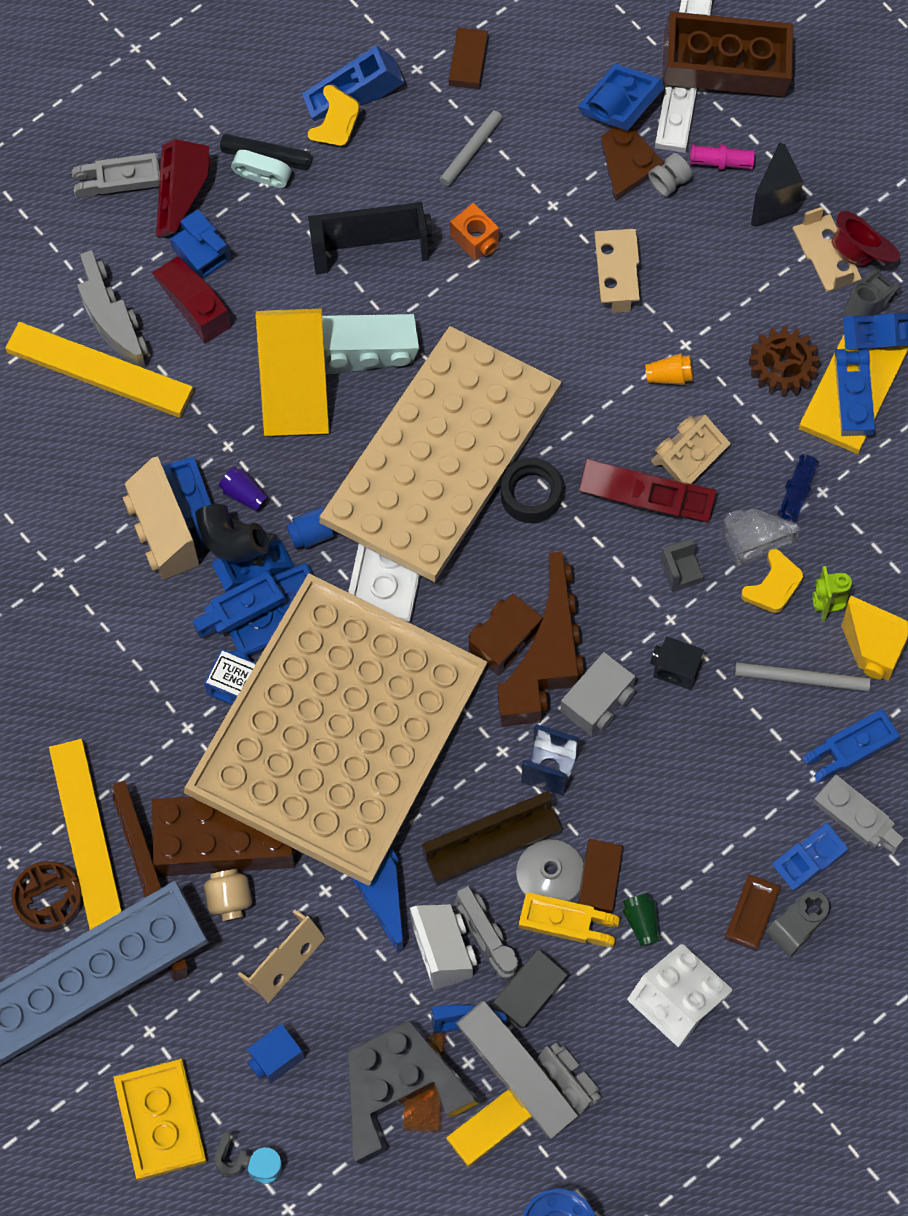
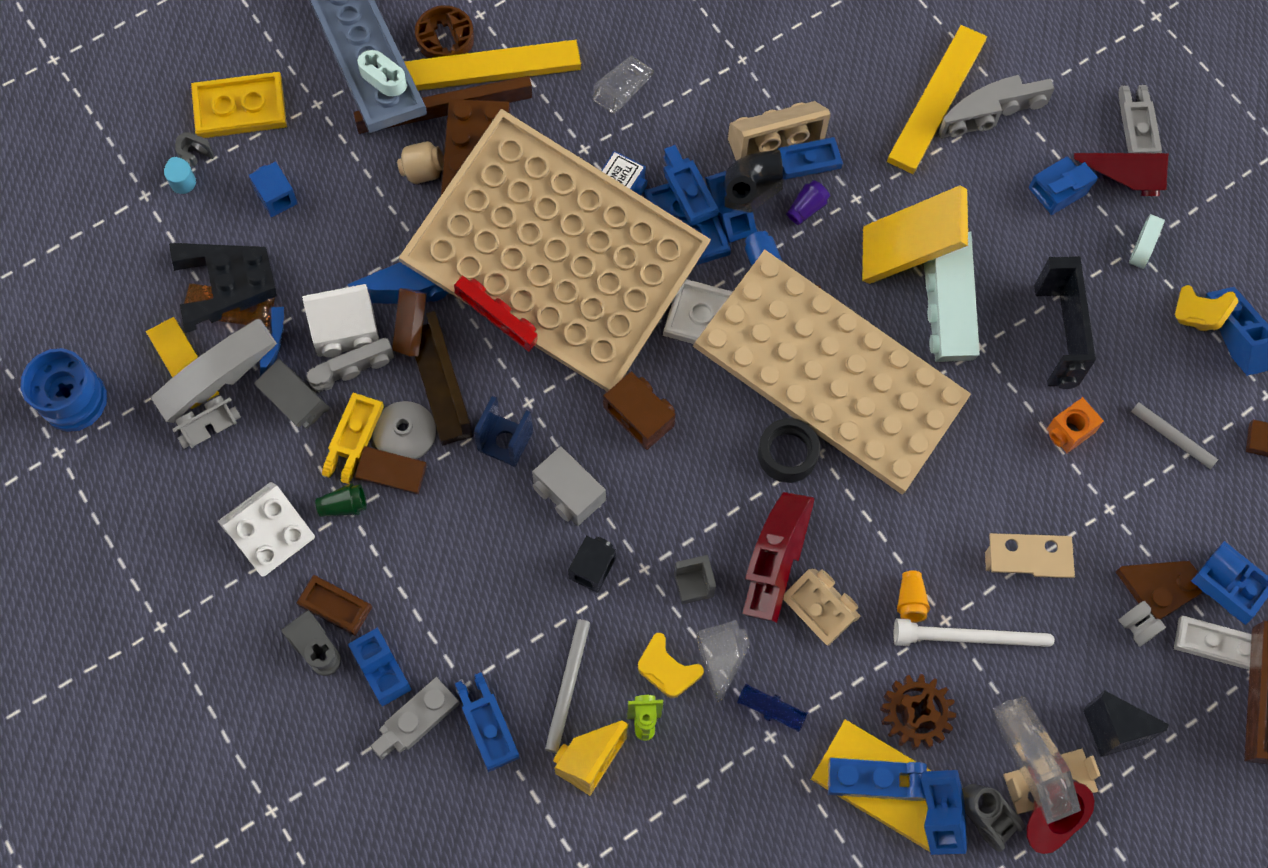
camera: 90 degrees right, 0 degrees up
dark red slope [152,256,231,344] -> none
black axle [220,134,311,170] -> none
tan piece [238,910,325,1003] -> none
reddish brown arch [497,552,584,727] -> none
dark pink pin [690,144,755,170] -> none
none -> light aqua beam [357,50,407,96]
none -> reddish brown tile [392,288,427,356]
none -> red plate [454,275,538,352]
none -> clear slope [592,55,654,114]
none -> white piece [893,618,1055,647]
none -> clear slope [992,696,1081,824]

